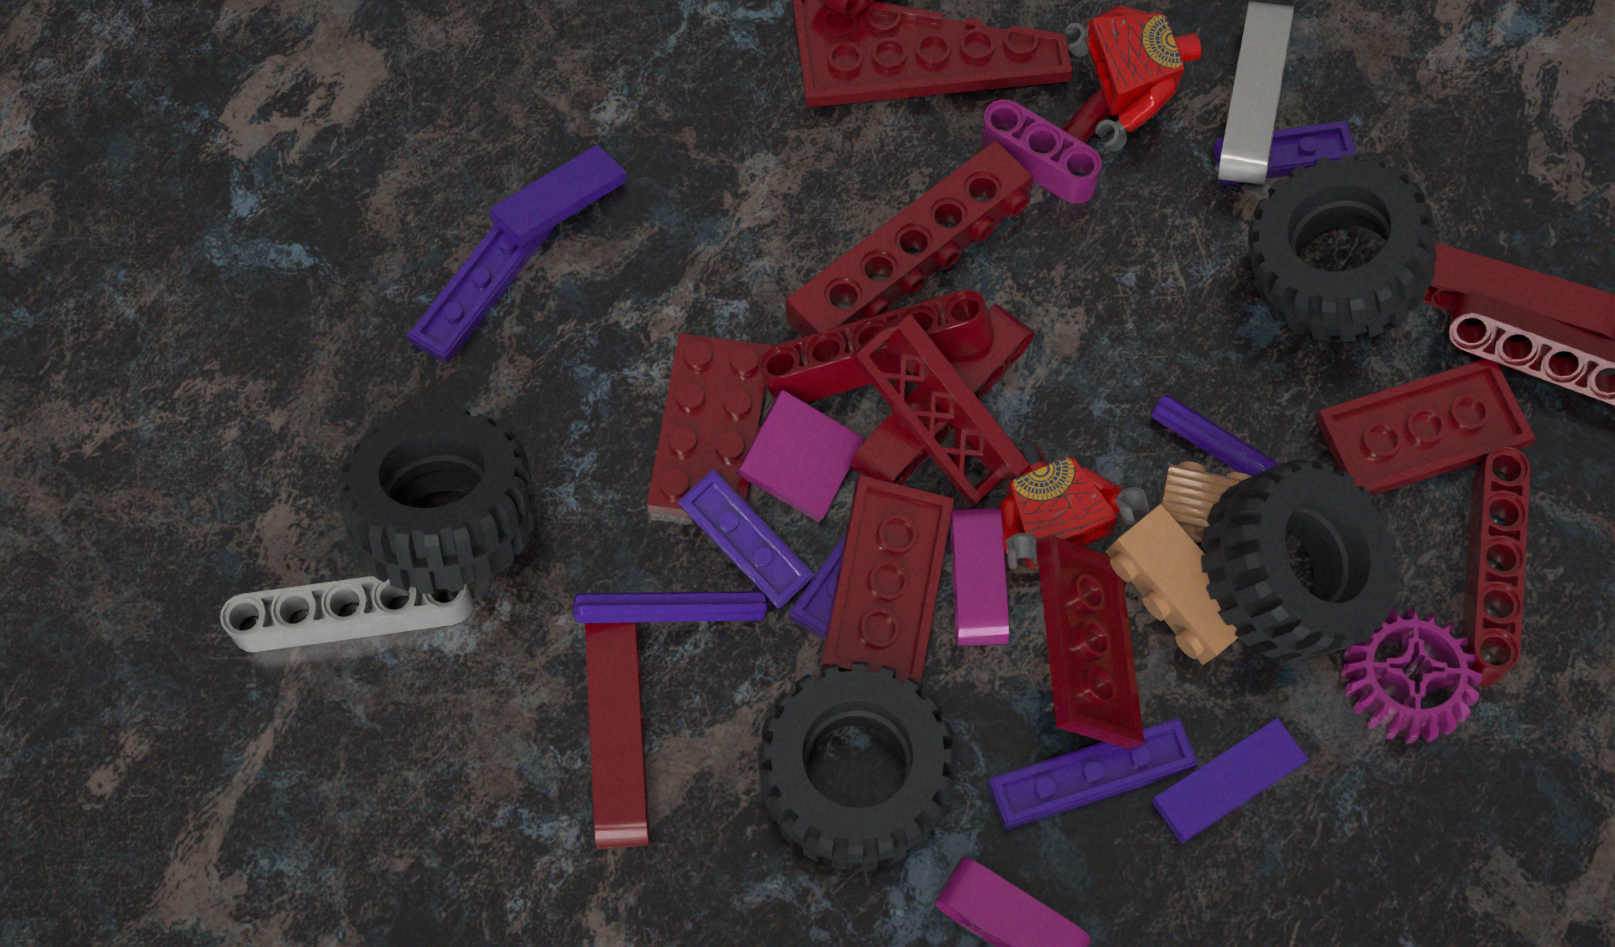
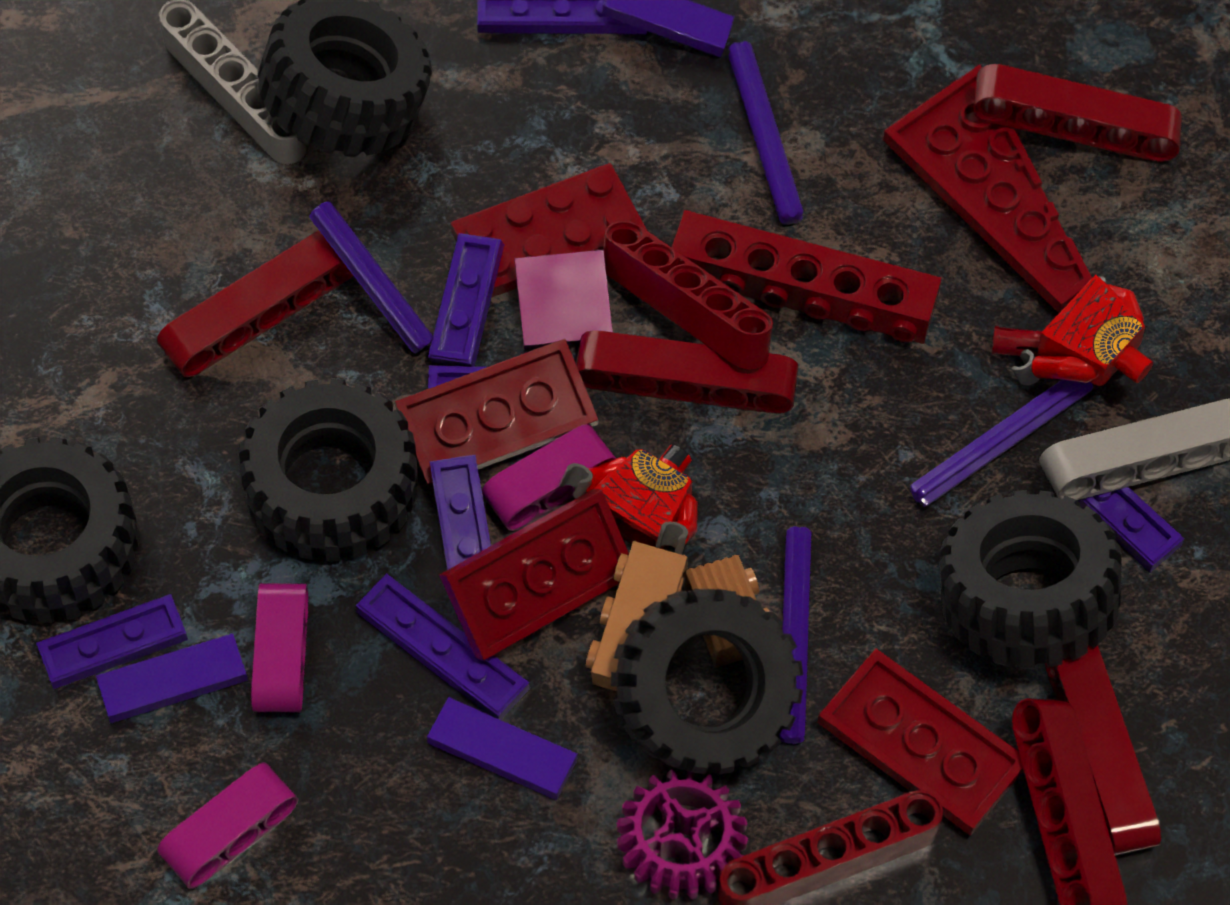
camera: 55 degrees right, 5 degrees down
dark red fence [850,313,1030,505] -> none
magenta beam [981,99,1102,204] -> none
none -> dark purple tile [430,455,491,570]
none -> dark purple axle [729,41,803,225]
none -> dark purple axle [910,380,1093,507]

